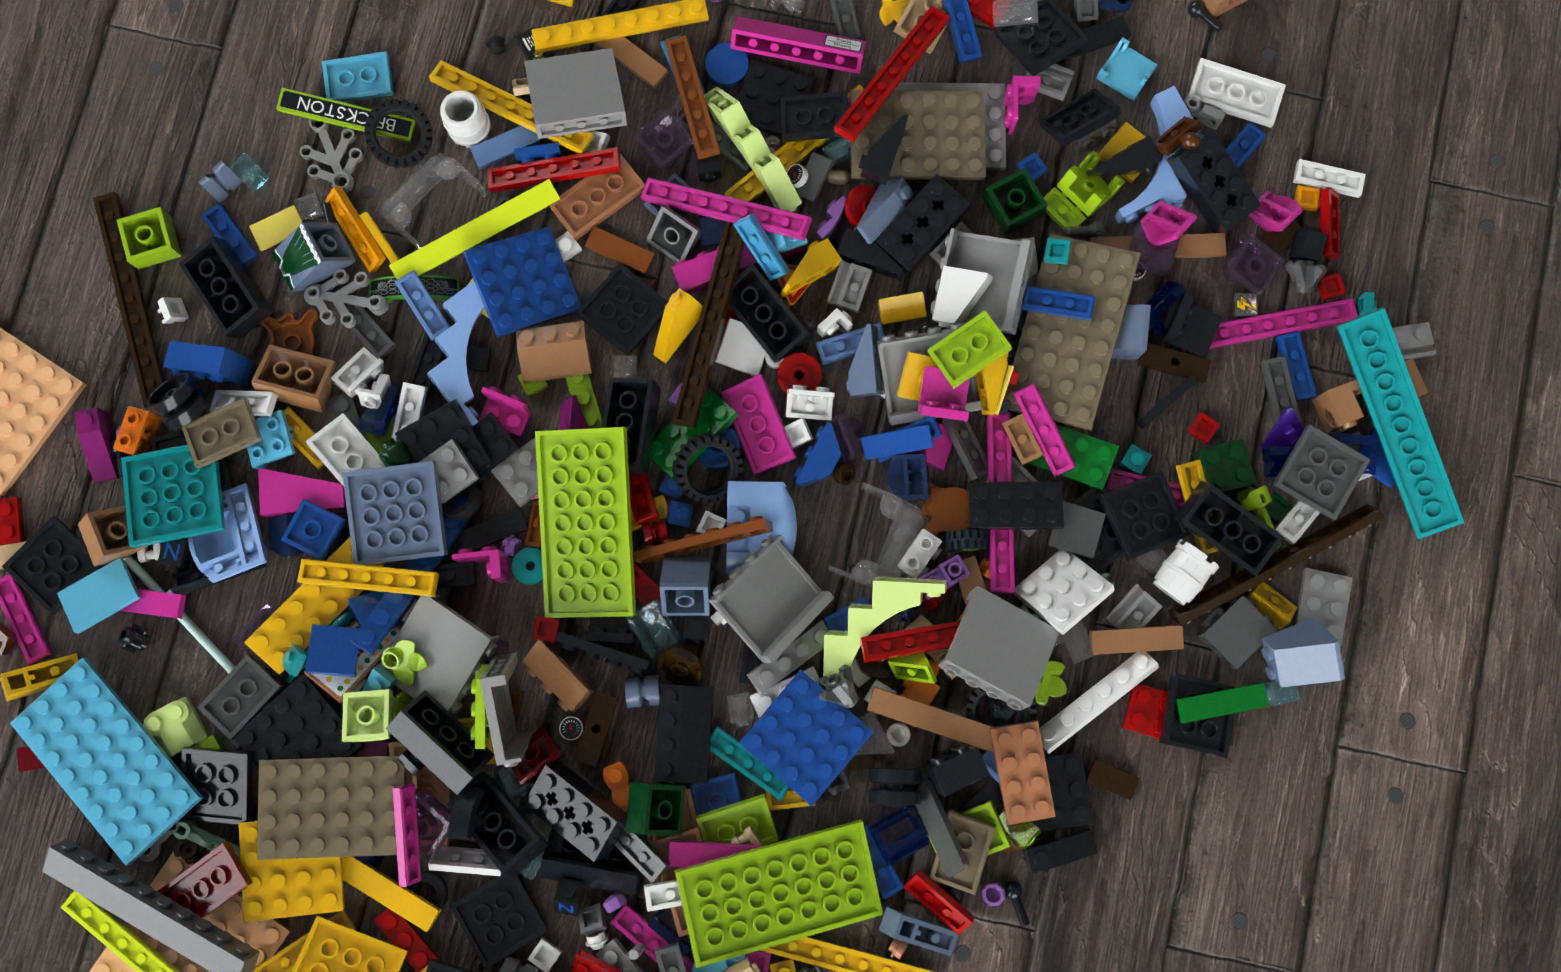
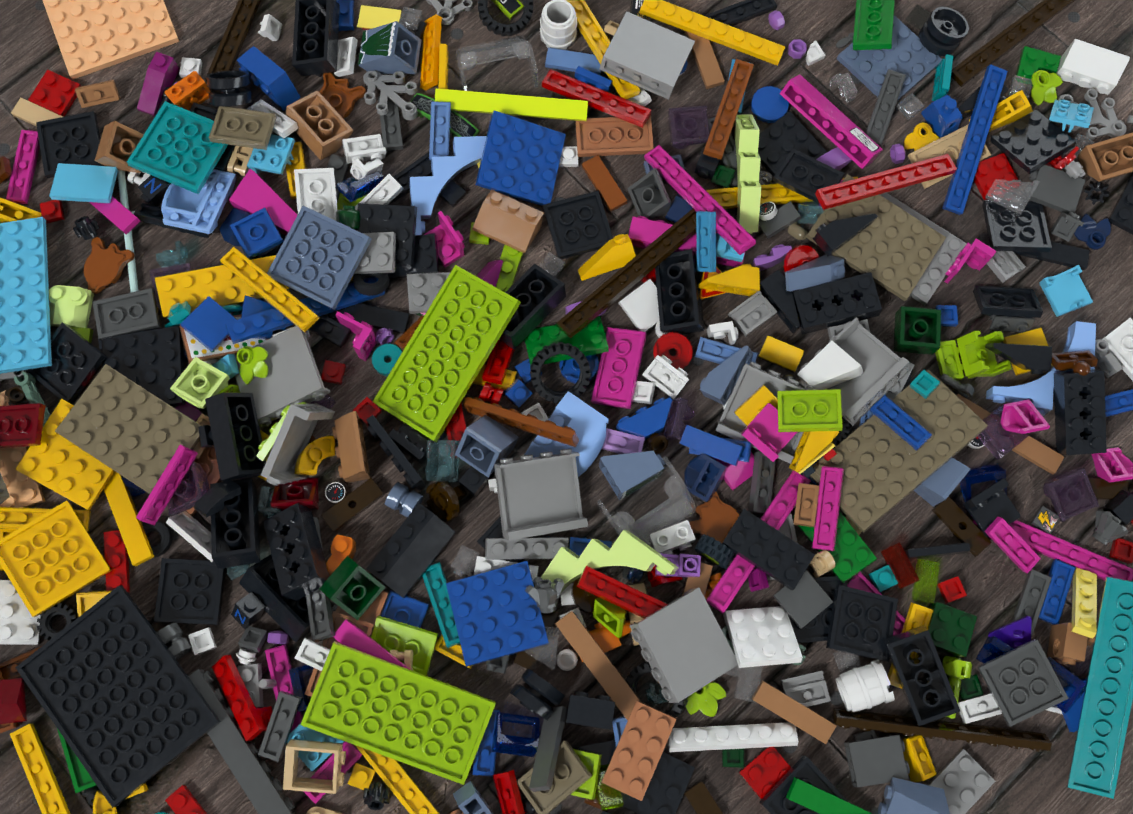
camera: 30 degrees right, 5 degrees down
none -> red plate [40,200,65,224]
none -> medium nougat plate [75,80,120,108]
none -> dark orange tile [84,237,135,294]
none -> clear light blue bracket [156,241,188,268]
none -> white plate [179,57,203,78]
none -> tan plate [227,146,254,177]
none -> yellow tile [294,436,335,476]
none -> red plate [321,360,346,385]
none -> white plate [334,36,358,77]
none -> sand blue slope [599,451,665,501]
none -> lavender plate [602,428,645,454]
none -> dark green tile [711,164,737,188]
none -> dark green tile [722,748,744,768]
none -> magenta tile [747,568,769,592]
none -> tan plate [809,550,835,578]
none -> medium lavender slope [816,147,852,170]
none -> clear red tile [881,542,919,589]
none -> medium lavender tile [890,144,906,164]
none -> clear neon green tile [912,559,940,604]
none -> dark pink plate [984,517,1041,574]
none -> light yellow plate [1071,567,1097,639]

